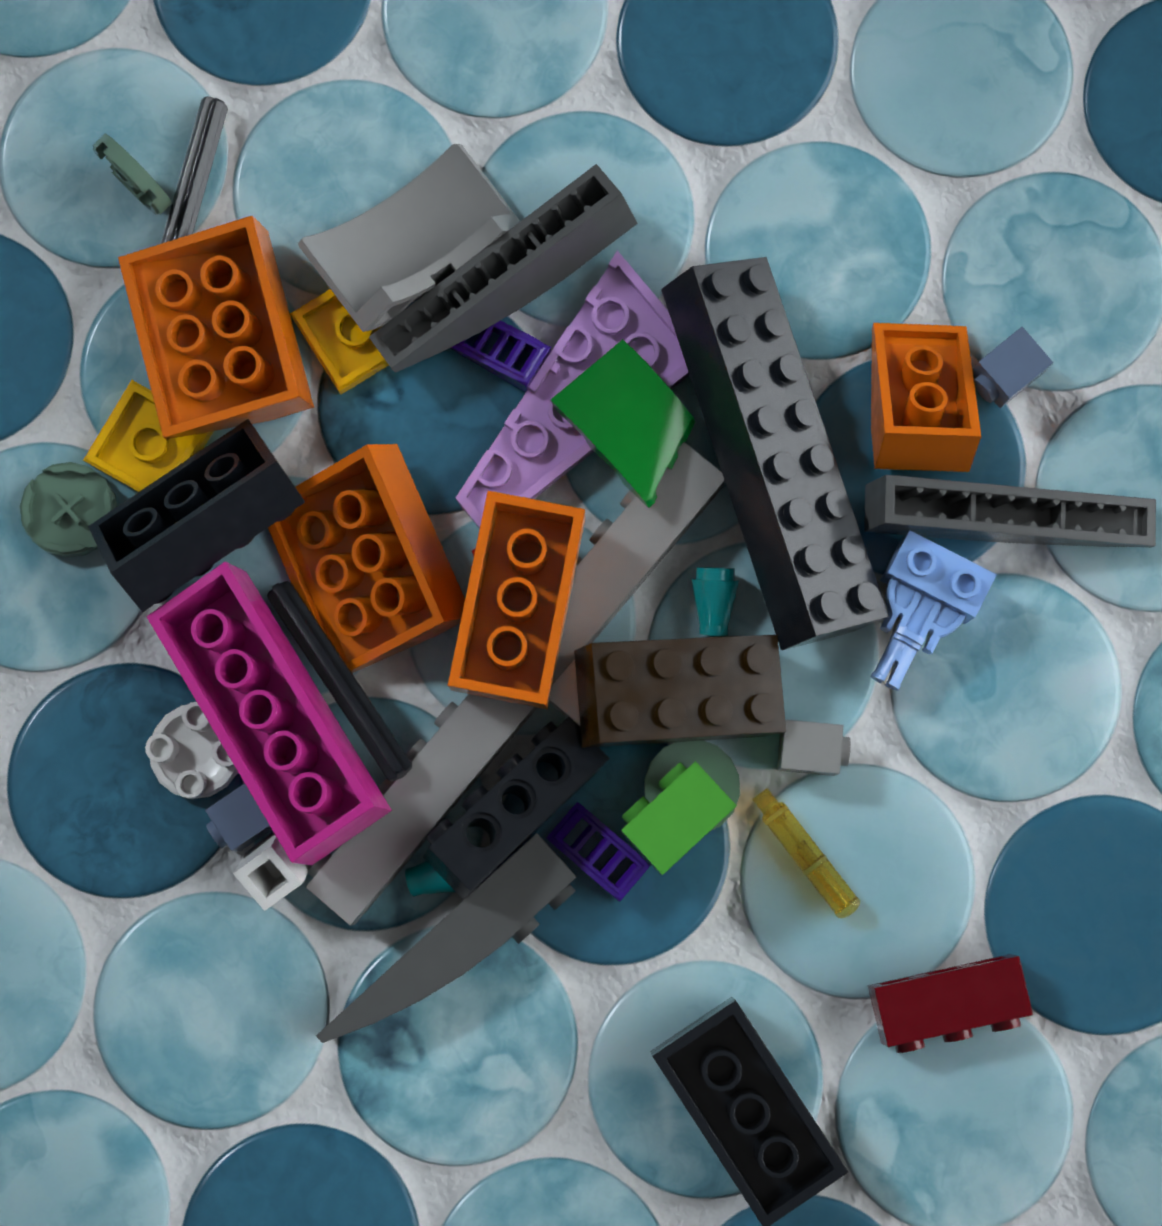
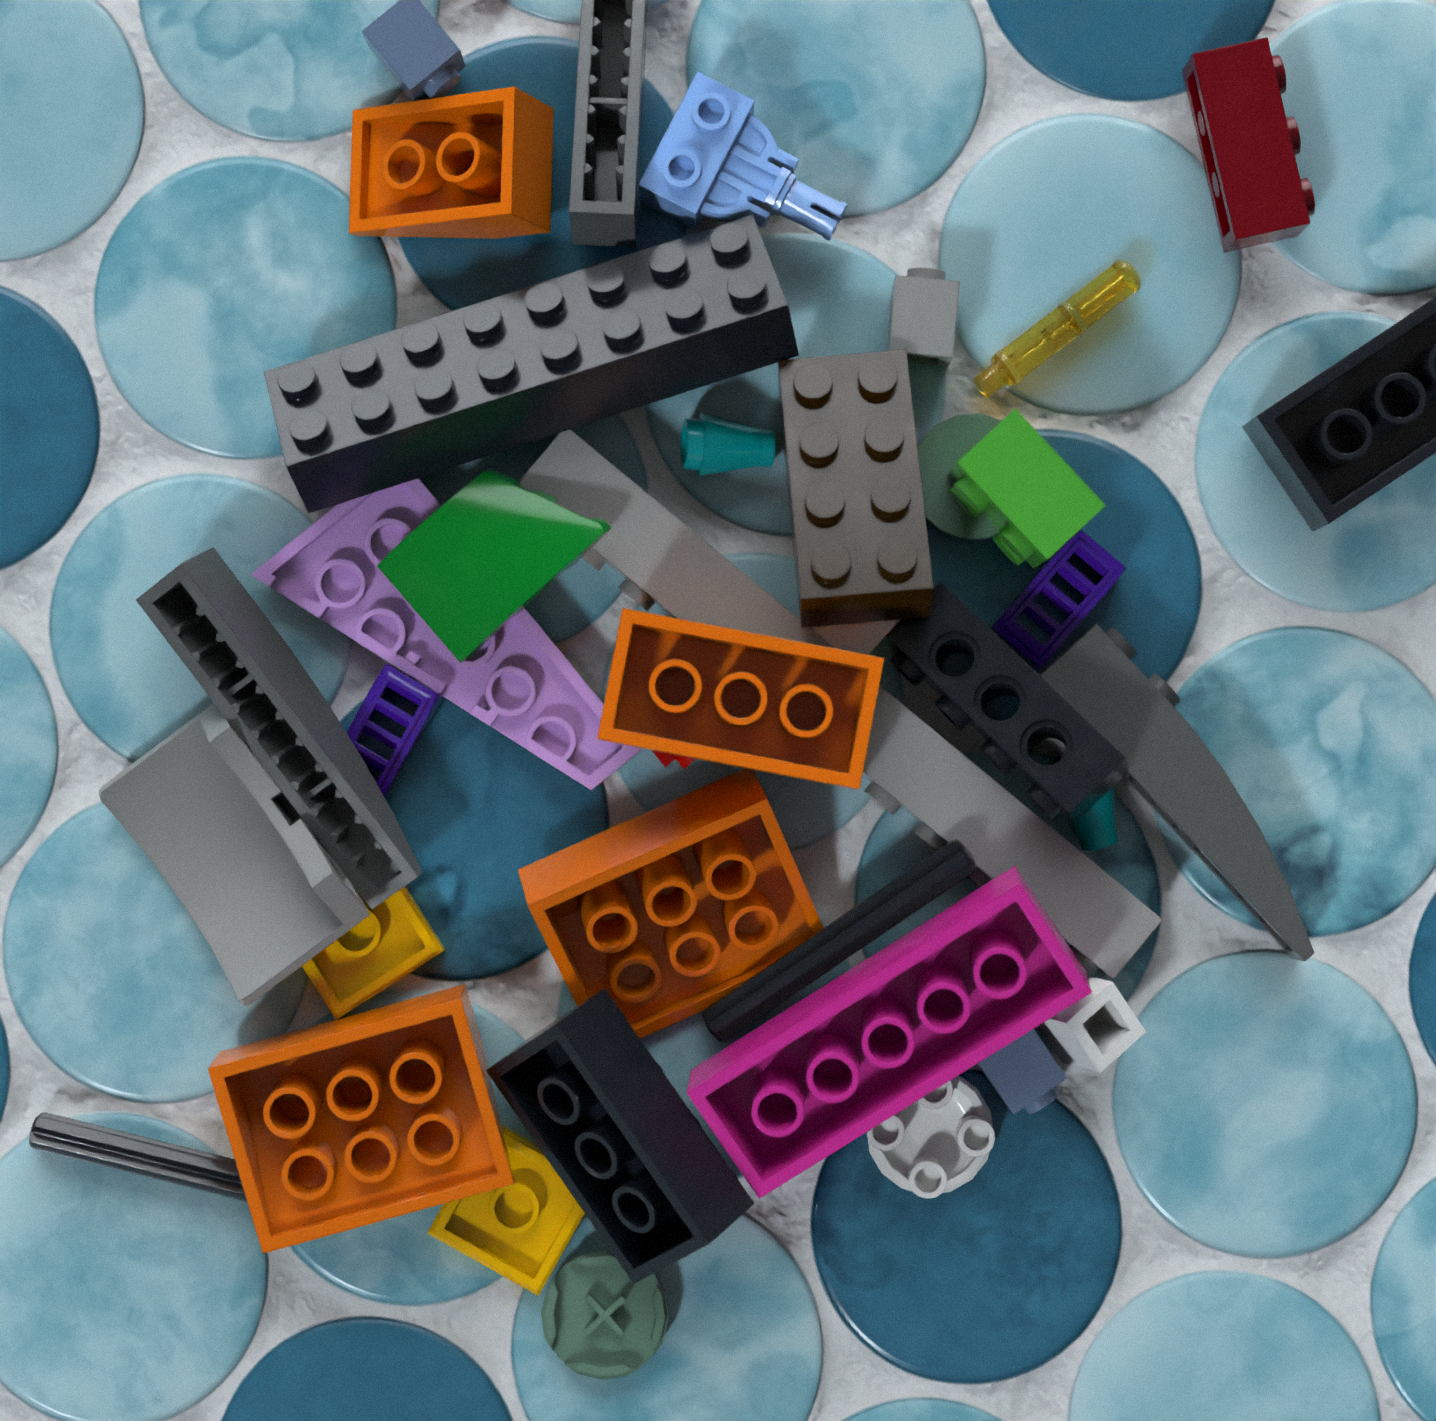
camera: 90 degrees left, 5 degrees up
sand green tile [92,133,172,215] -> none

